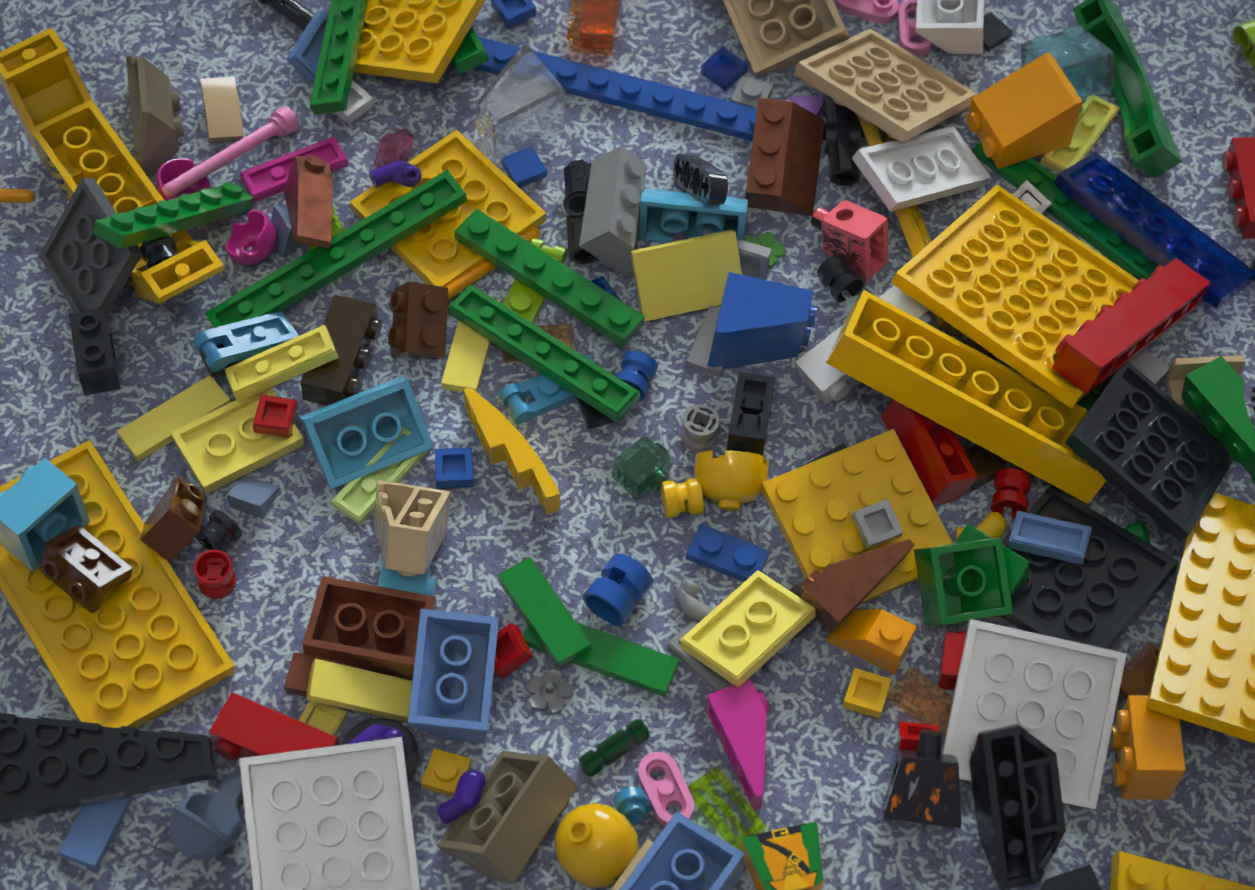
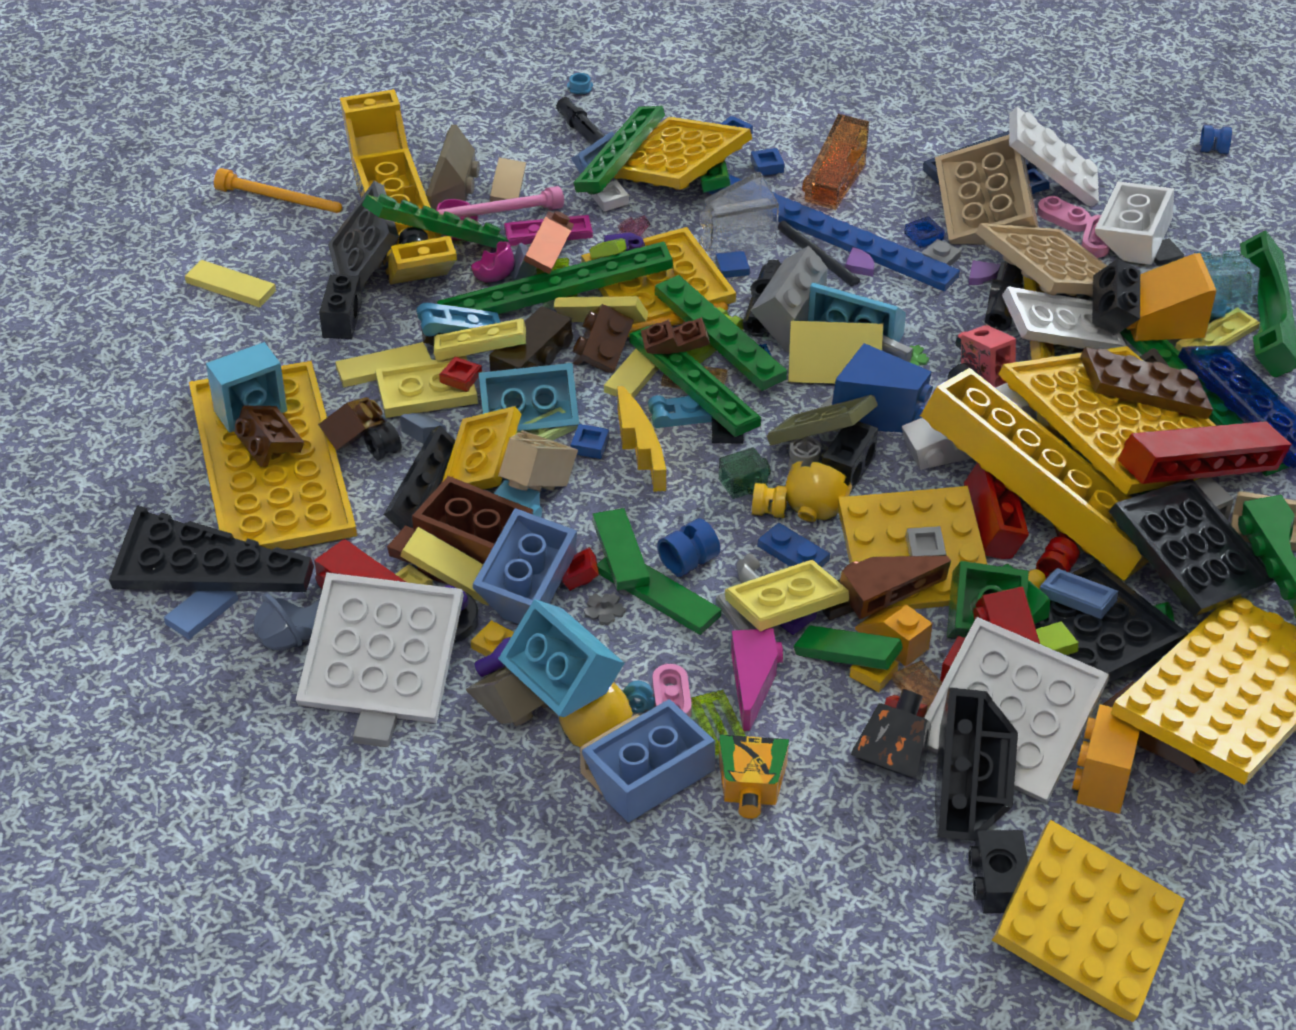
camera: 20 degrees right, 15 degrees down
red wheel [194,549,236,599] -> none
dark green axle [579,719,650,777] -> none
blue wheel [615,351,658,401] -> none
black beam [673,153,728,205] -> none
copper slope [745,97,825,216] -> none
dark brown plate [964,444,1005,491] -> none
none -> black plate [383,425,456,530]
none -> yellow plate [442,406,522,489]
none -> medium azure slope [498,599,625,717]
none -> light yellow tile [553,296,648,322]
none -> lime tile [589,238,627,259]
none -> copper slope [641,317,710,354]
none -> olive tile [766,395,878,446]
none -> black bar [777,220,860,287]
none -> green tile [793,625,903,670]
none -> medium lavender tile [845,247,875,277]
none -> red slope [973,586,1040,644]
none -> lime tile [1036,621,1079,655]
none -> reddish brown plate [1080,347,1213,419]
none -> black brick [1092,258,1141,335]

